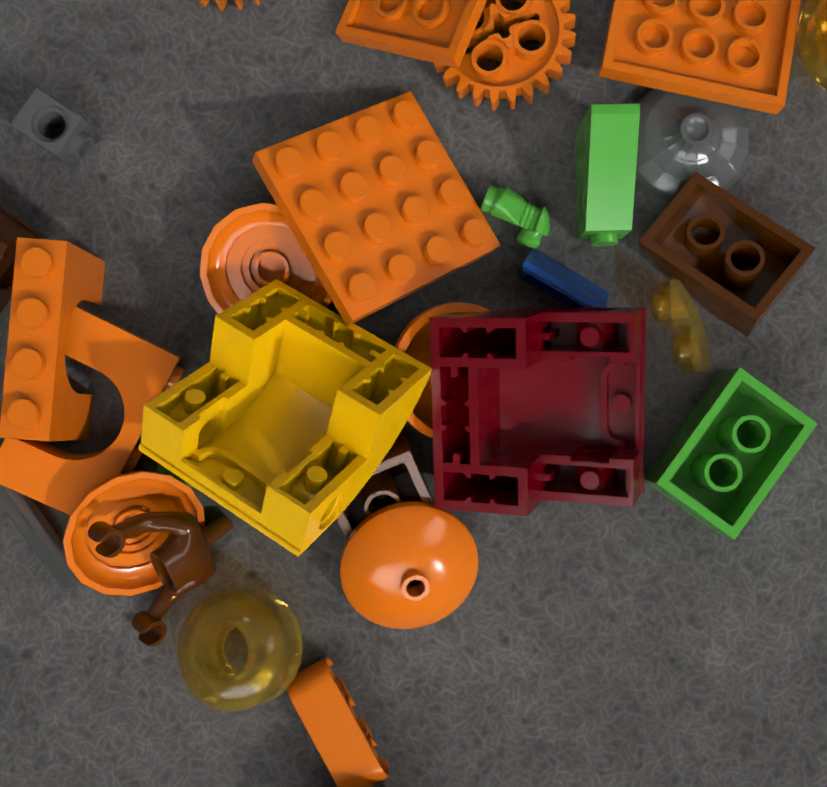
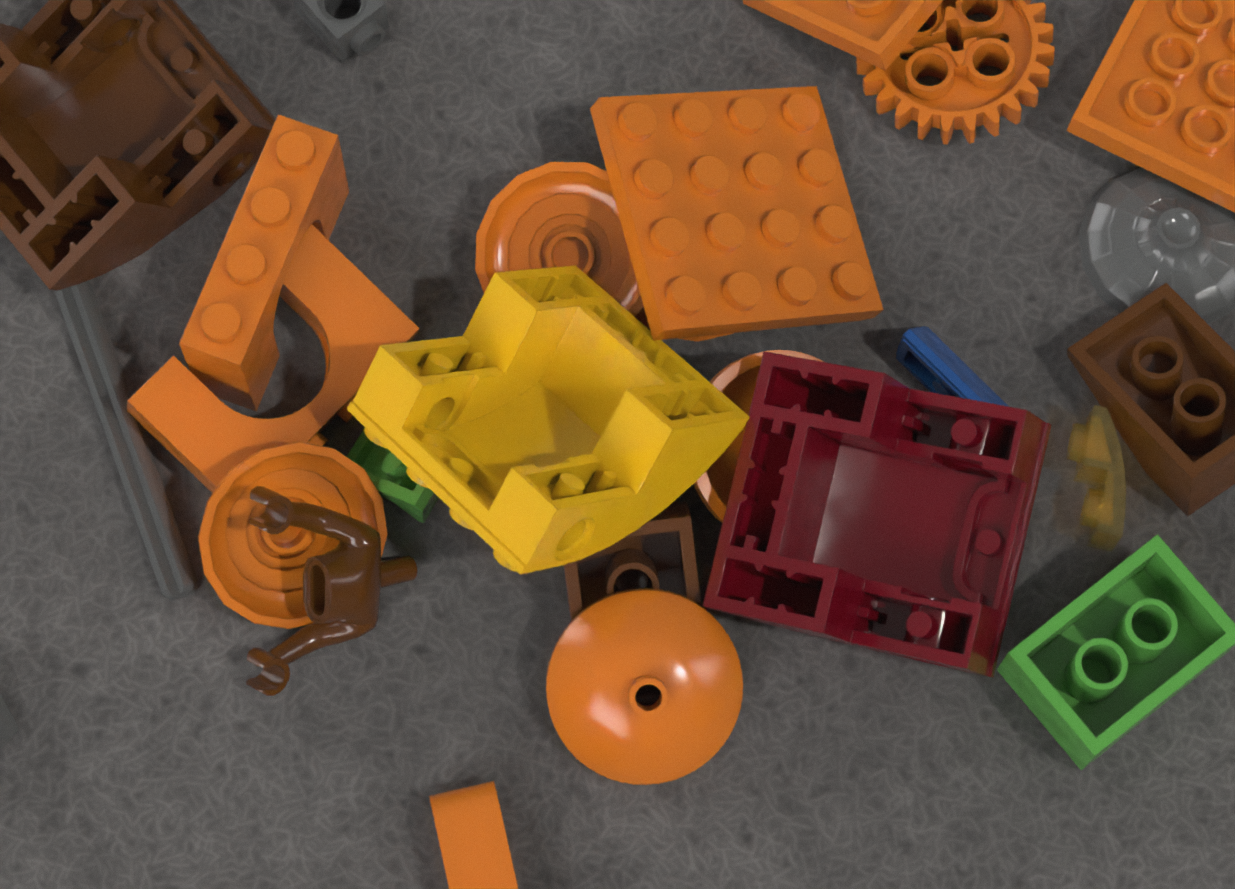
camera: 15 degrees right, 15 degrees down
clear yellow piece [176,588,303,713] -> none
bright green arm [481,185,550,249] -> none
bright green slope [575,103,640,247] -> none

